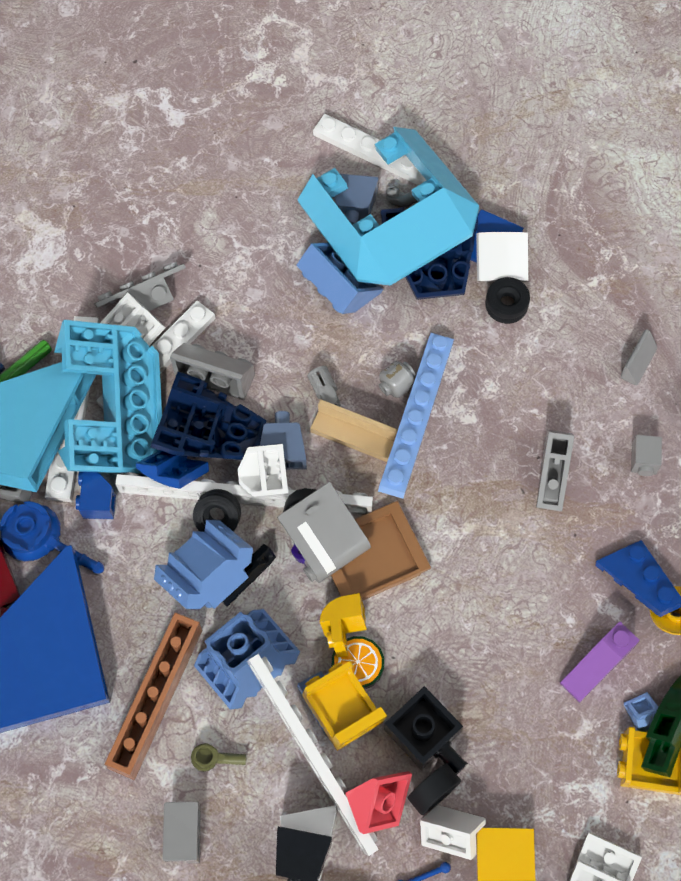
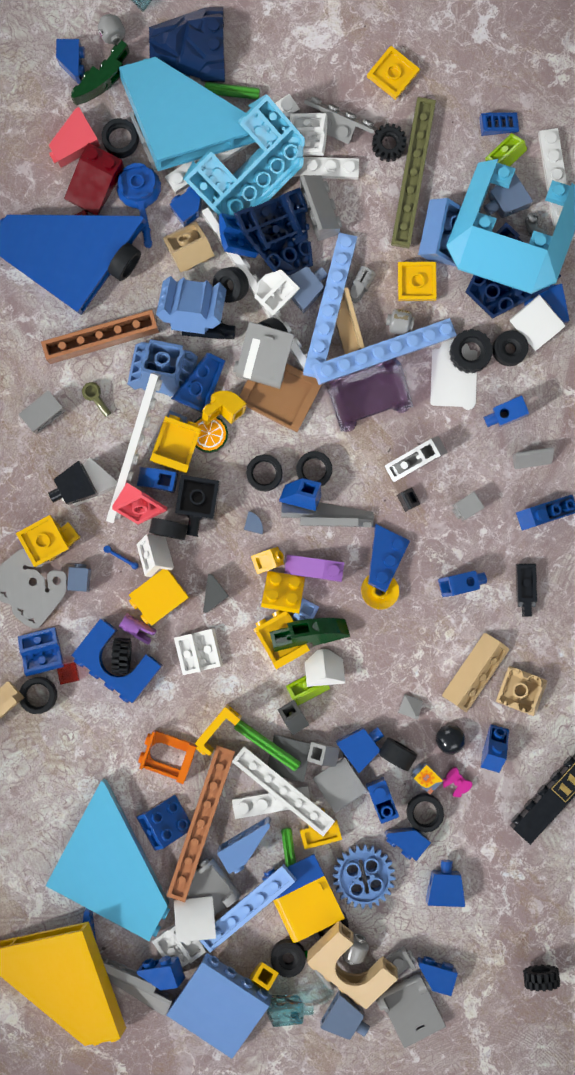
camera: 50 degrees right, 20 degrees up
none -> black tyre [108,243,141,281]
none -> blue slope [137,467,178,493]
none -> tan slope [163,222,214,273]
none -> blue wing [171,353,225,413]
none -> dark grey slope [203,574,229,613]
none -> sand blue tile [244,511,263,535]
none -> black tyre [246,454,283,492]
none -> yellow bracket [251,547,284,574]
none -> yellow plate [261,571,305,614]
none -> blue slope [279,478,322,511]
none -> light grey wedge [281,502,374,527]
none -> black tyre [296,451,332,486]
none -> light blue plate [303,233,357,378]
none -> clear purple windscreen [324,358,413,432]
none -> yellow plate [367,46,420,100]
none -> black tyre [372,123,407,162]
none -> olive plate [391,97,436,249]
none -> yellow plate [397,262,437,301]
none -> black slope [397,488,420,512]
none -> white sticker [430,339,477,410]
none -> black tyre [449,329,493,373]
none -> blue slope [479,112,519,136]
none -> blue torso [483,396,529,427]
none -> lime slope [485,133,527,167]

